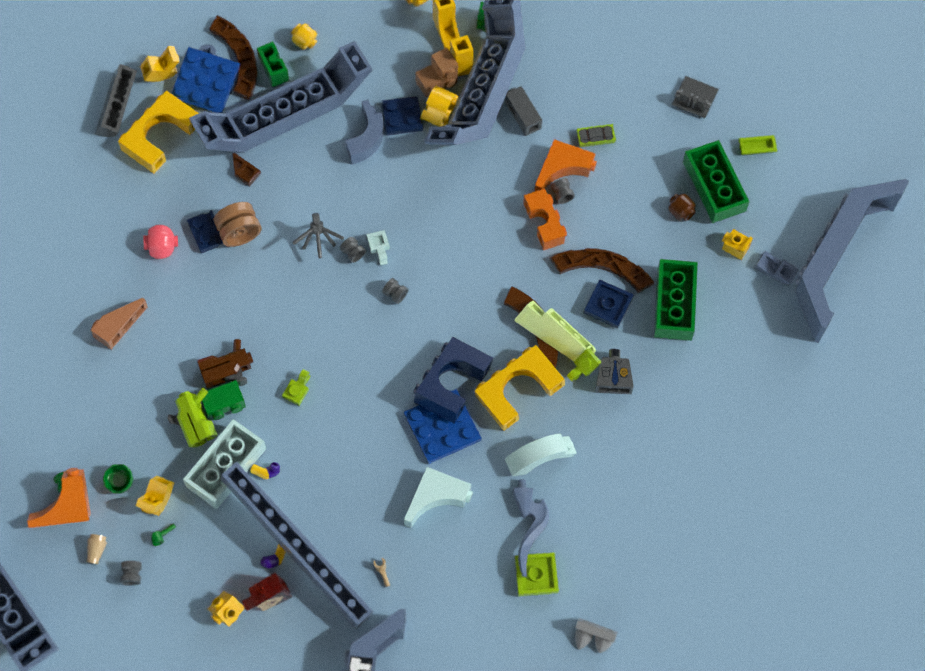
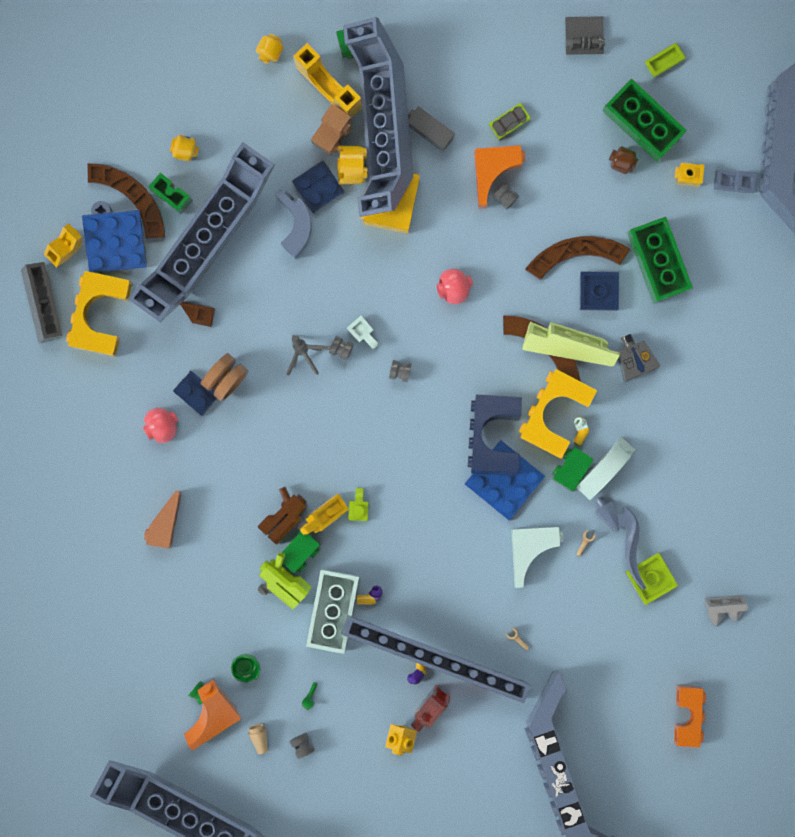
camera: 25 degrees left, 20 degrees up
yellow brick [136,476,175,516] -> none
orange arch [523,188,567,251] -> none
lime plate [567,349,601,381] -> none
none -> yellow hinge [300,493,349,535]
none -> yellow arch [361,174,420,234]
none -> coral plant [436,268,473,304]
none -> green brick [552,447,594,492]
none -> arm [573,417,589,446]
none -> tan hand [576,530,595,556]

